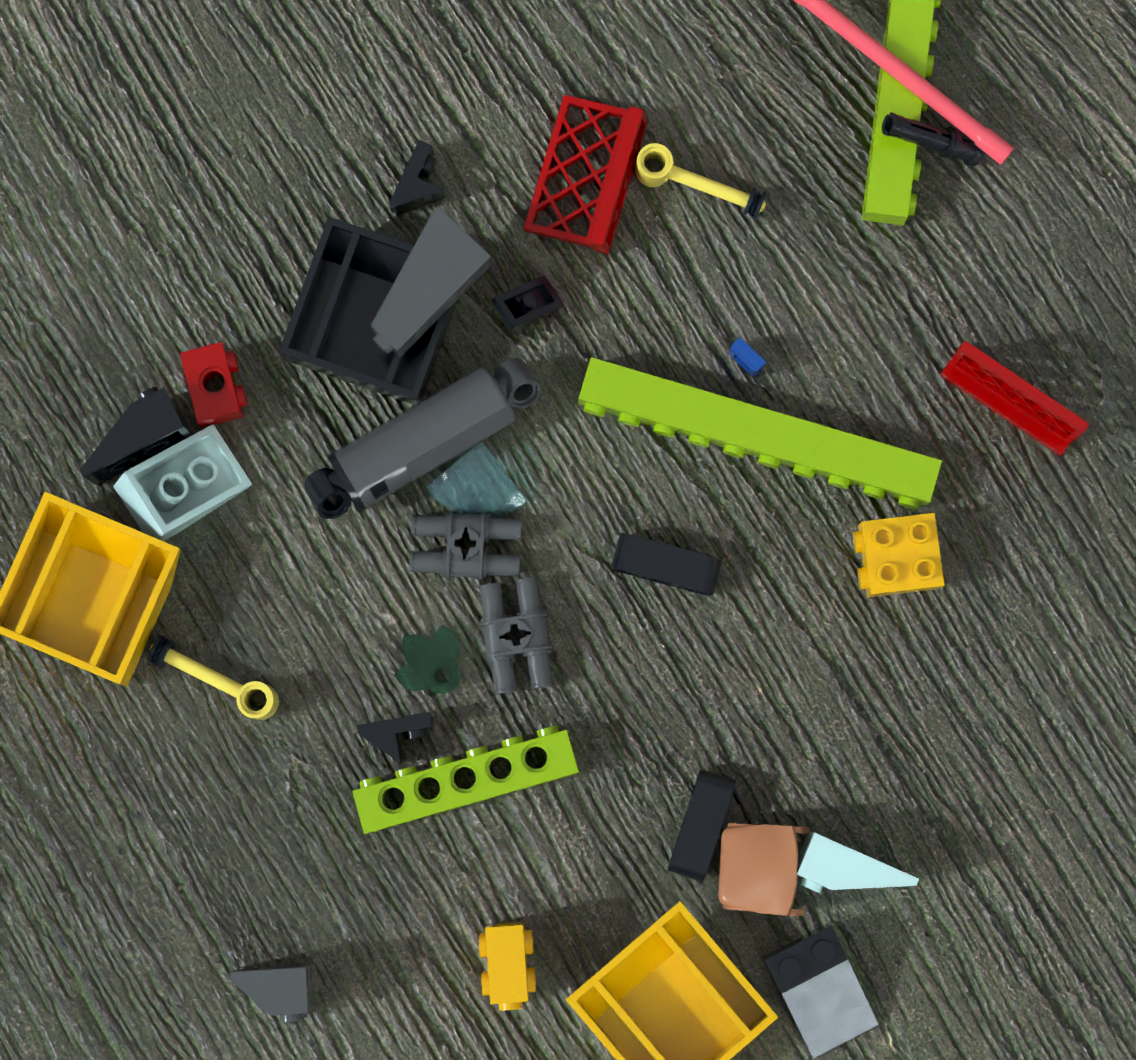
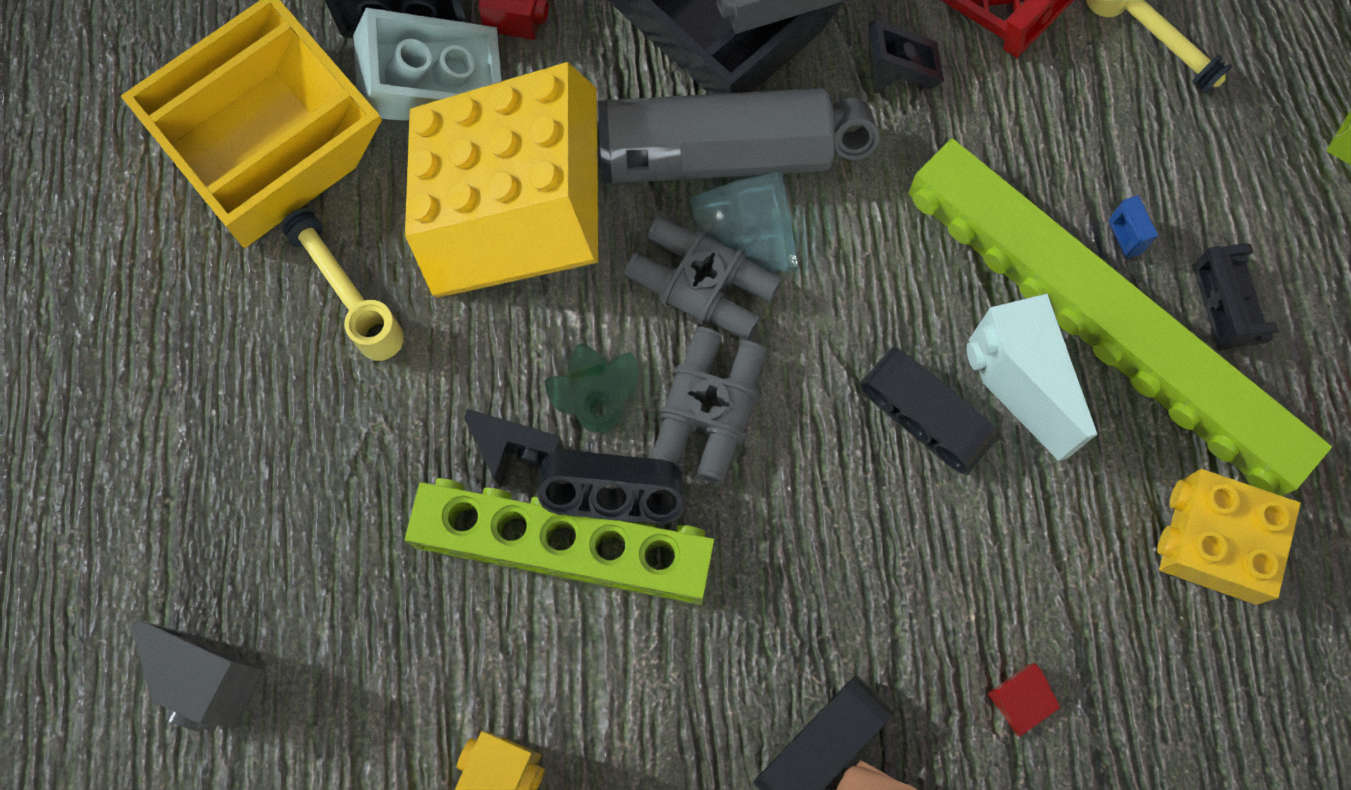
camera: 25 degrees right, 10 degrees down
none -> yellow slope [405,62,598,298]
none -> black beam [537,450,684,524]
none -> light aqua slope [967,294,1097,461]
none -> red slope [987,662,1061,737]
none -> black hinge [1192,243,1279,351]

